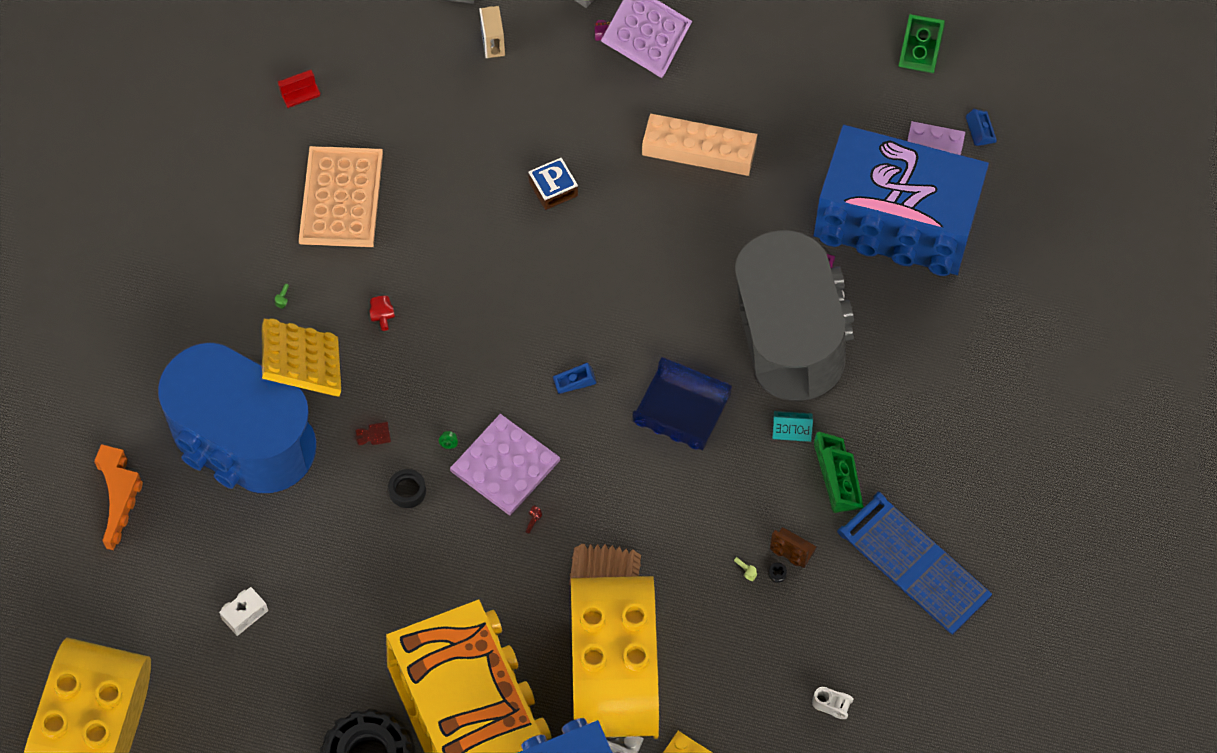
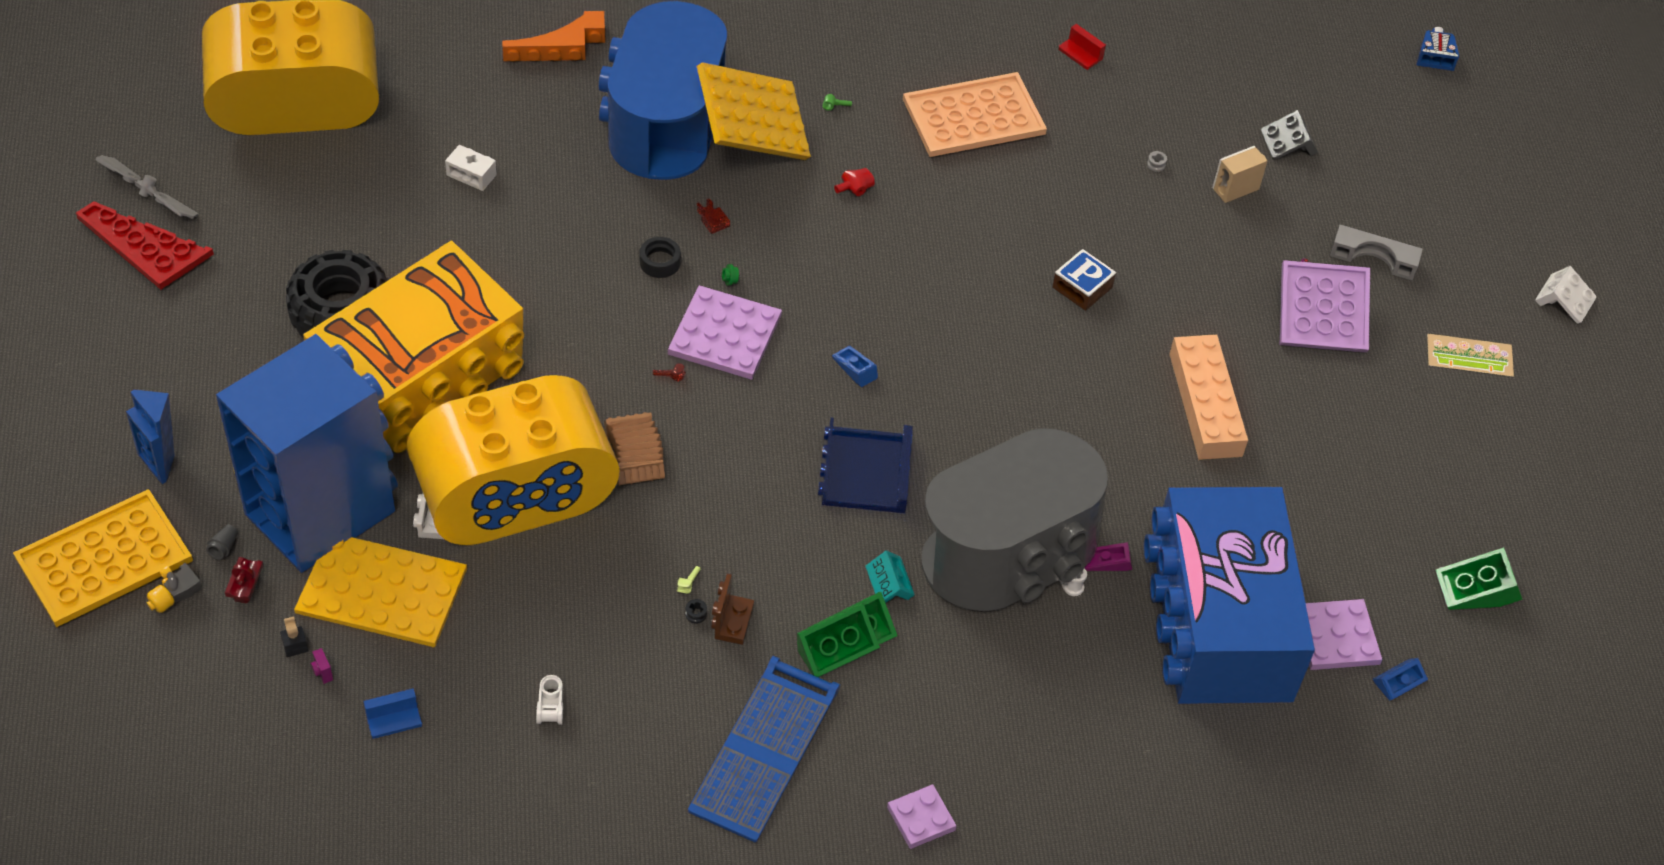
camera: 65 degrees right, 10 degrees down
none -> lavender plate [887,784,956,849]
none -> light grey bush [1147,151,1167,172]

